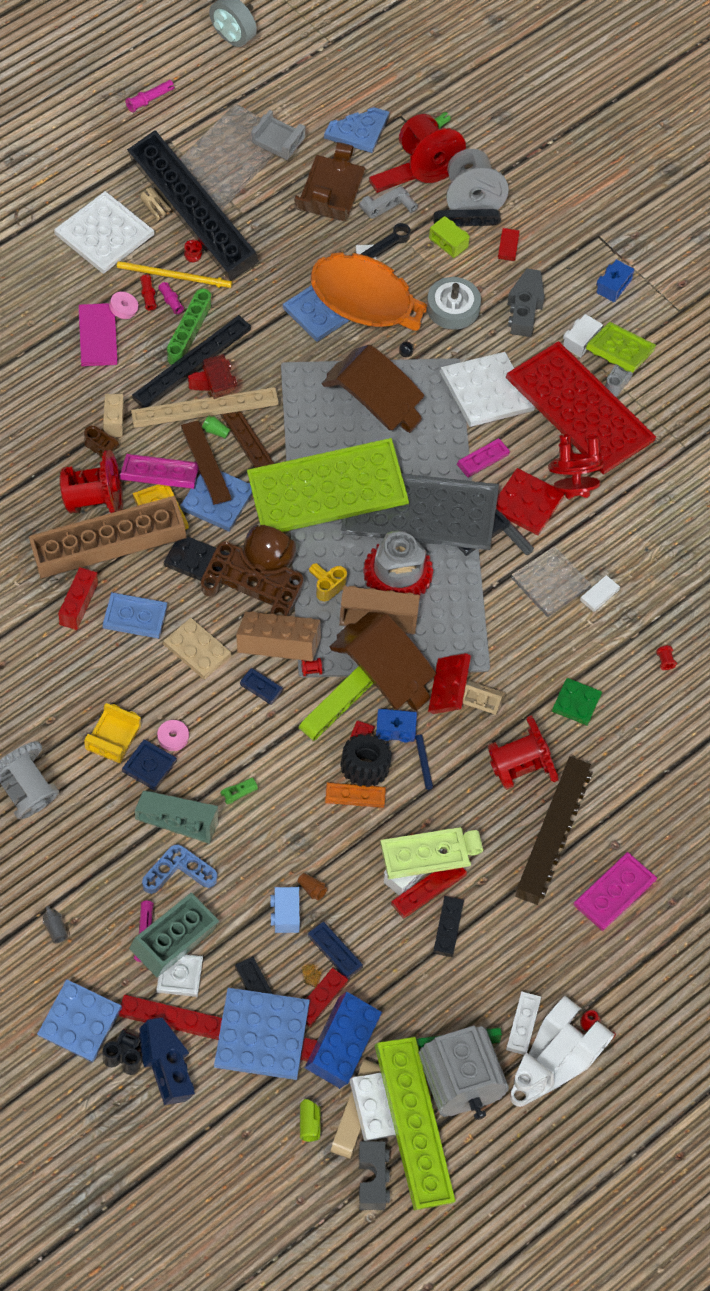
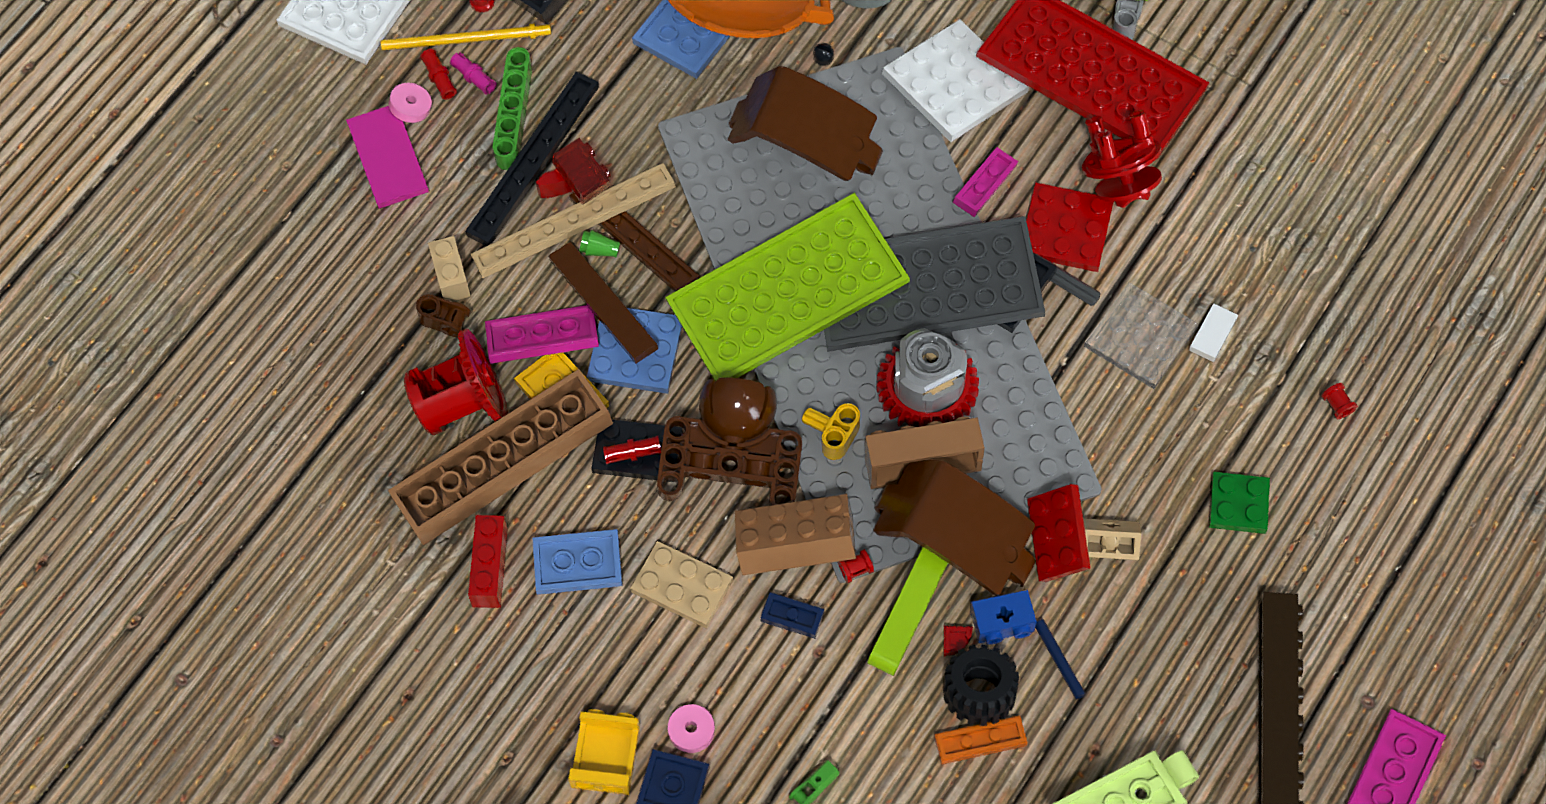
camera: 10 degrees left, 5 degrees up
red piece [487,715,559,790] -> none
none -> red pin [603,436,661,464]

